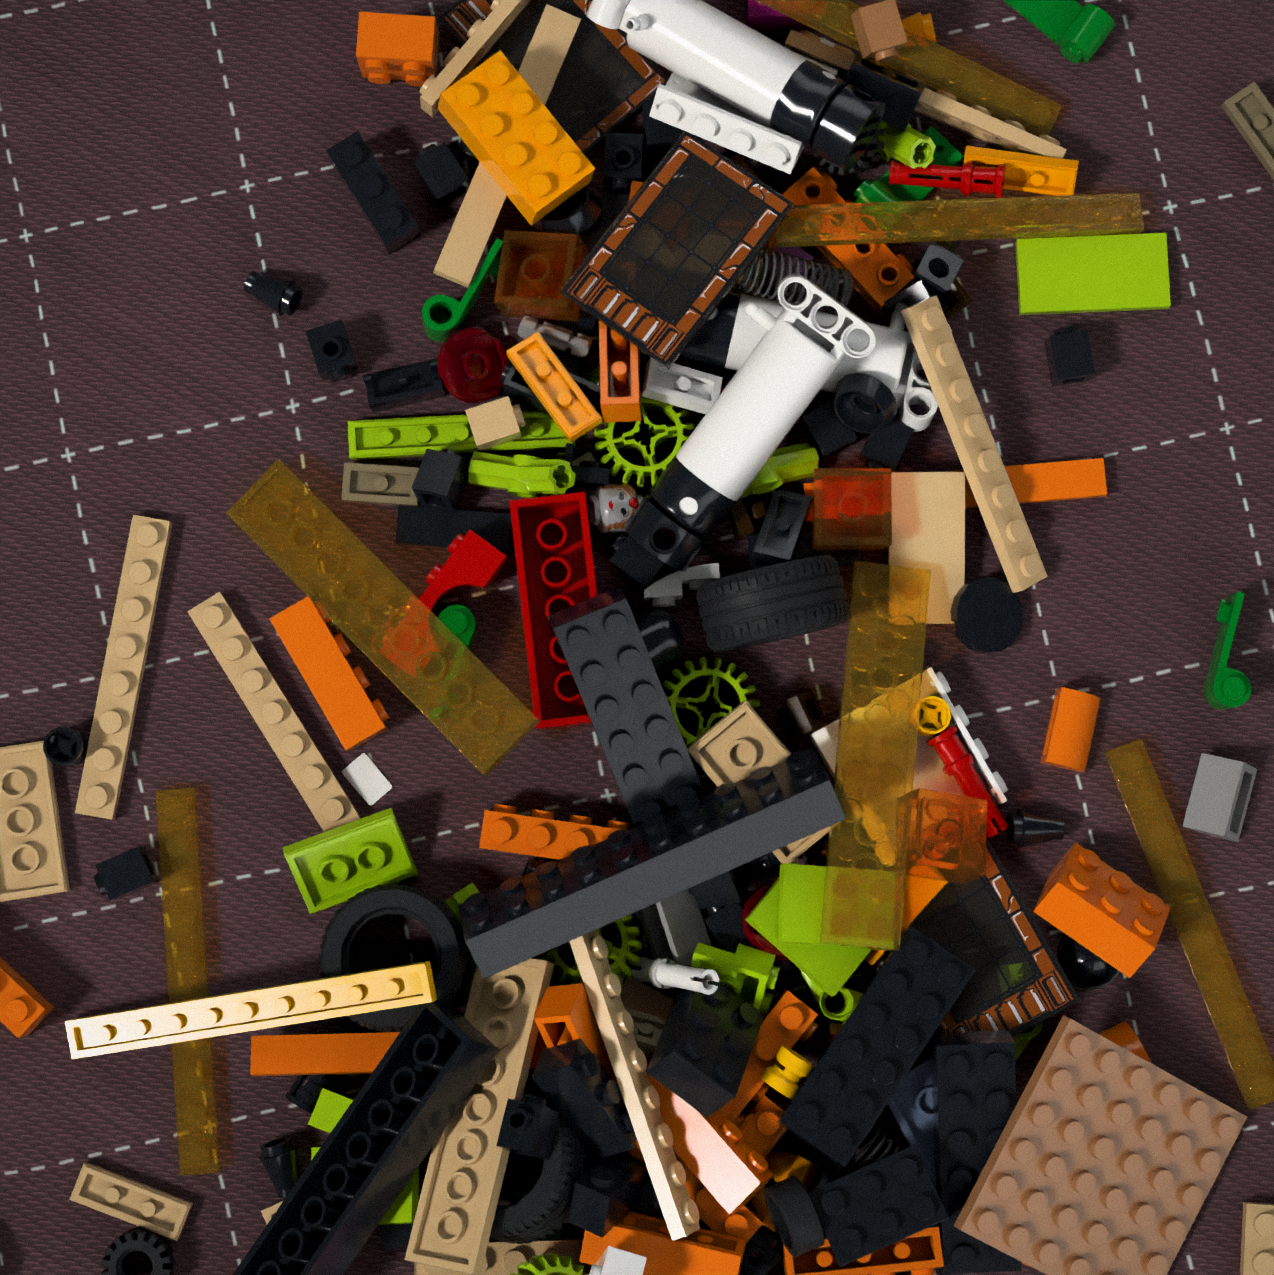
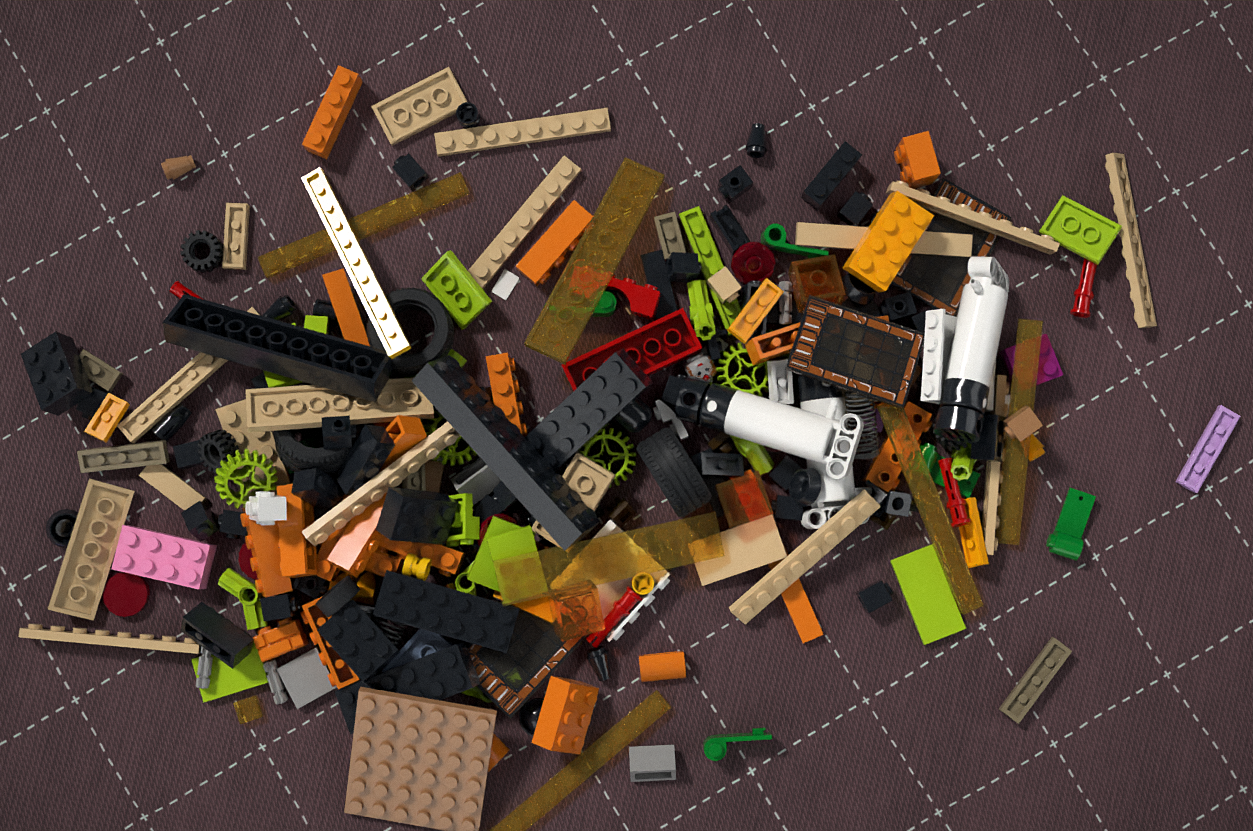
camera: 80 degrees right, 0 degrees up
white pin [631,957,719,995] -> none
black tile [950,577,1023,654] -> none

